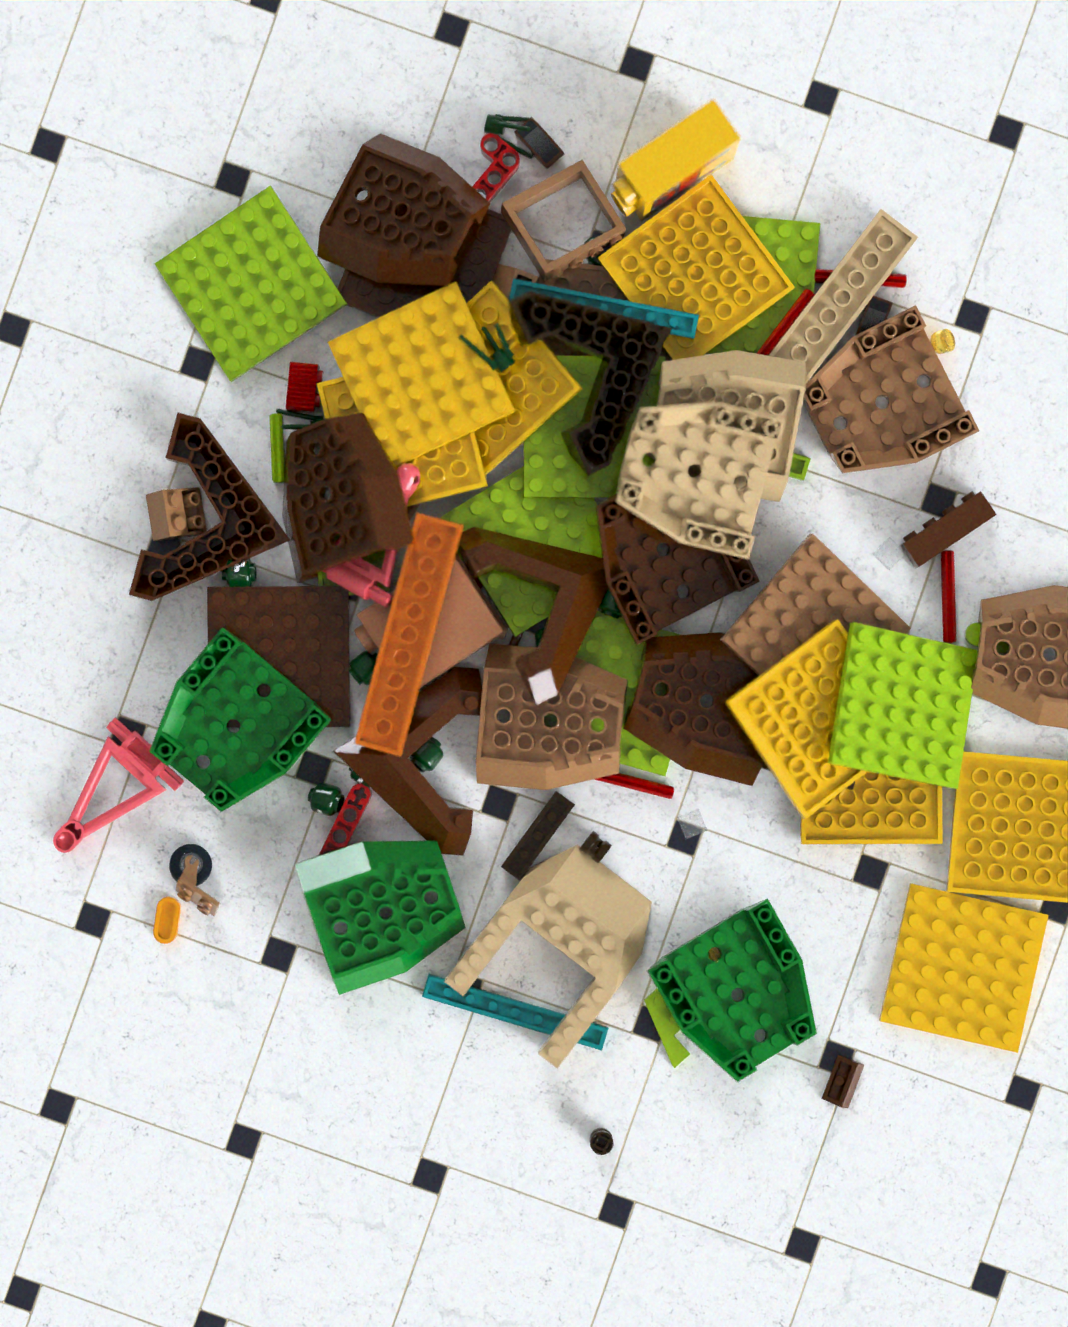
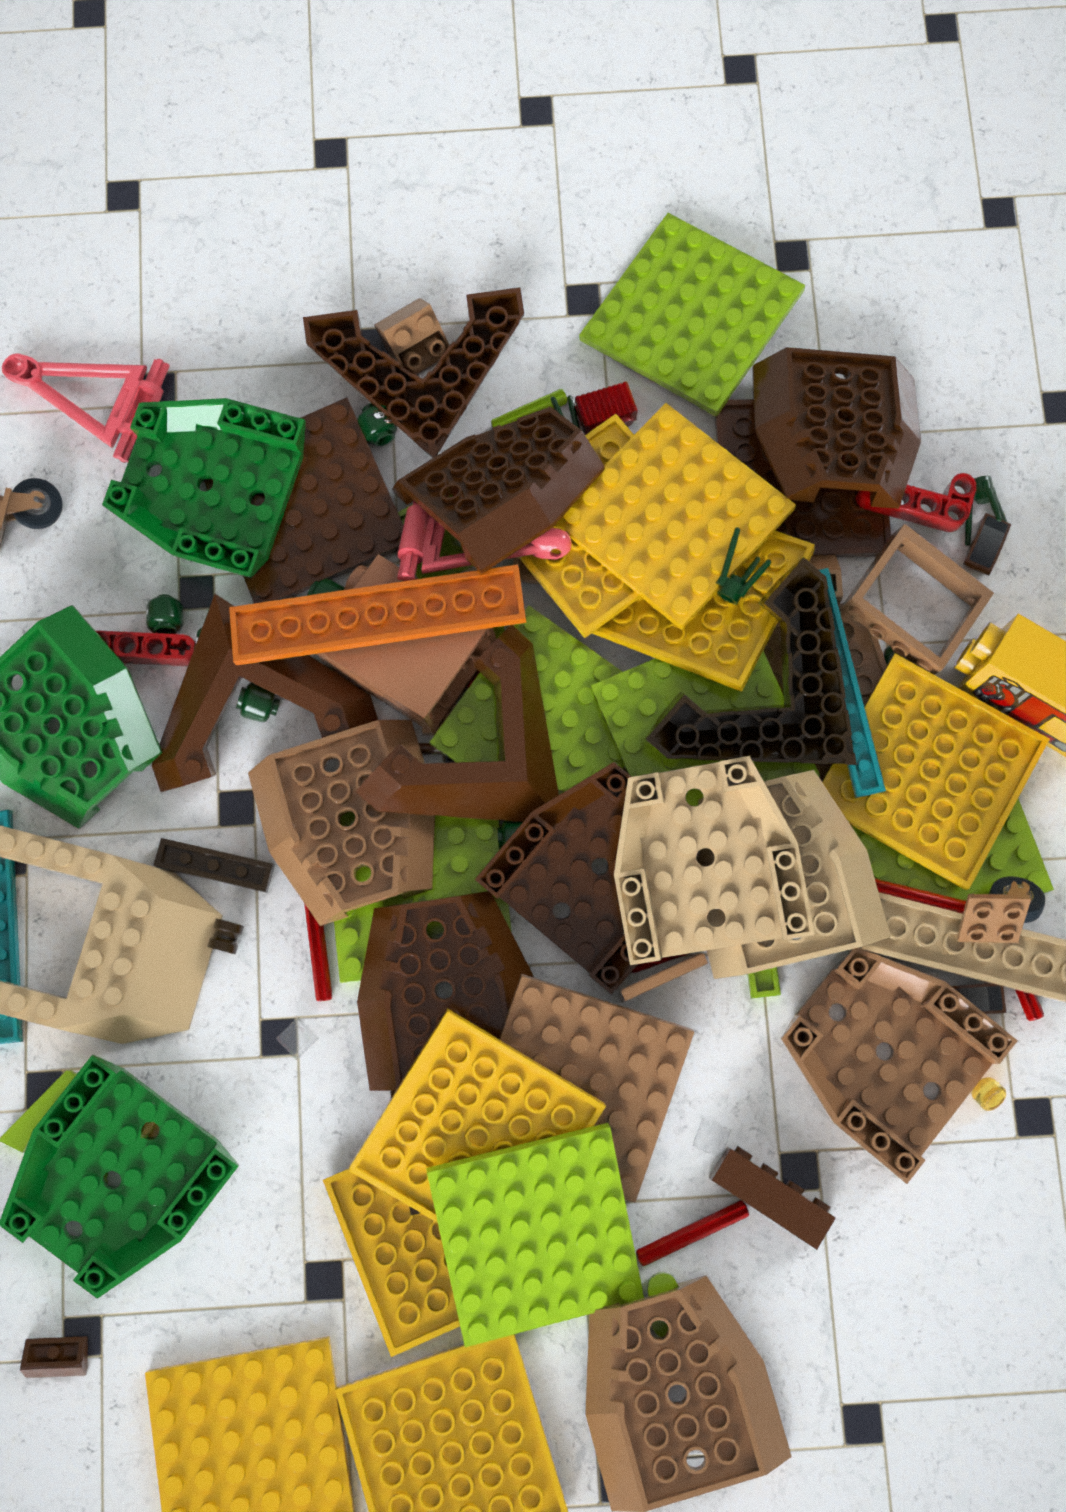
camera: 70 degrees right, 10 degrees down
none -> medium nougat tile [618,953,708,1003]
none -> medium nougat plate [957,876,1045,943]

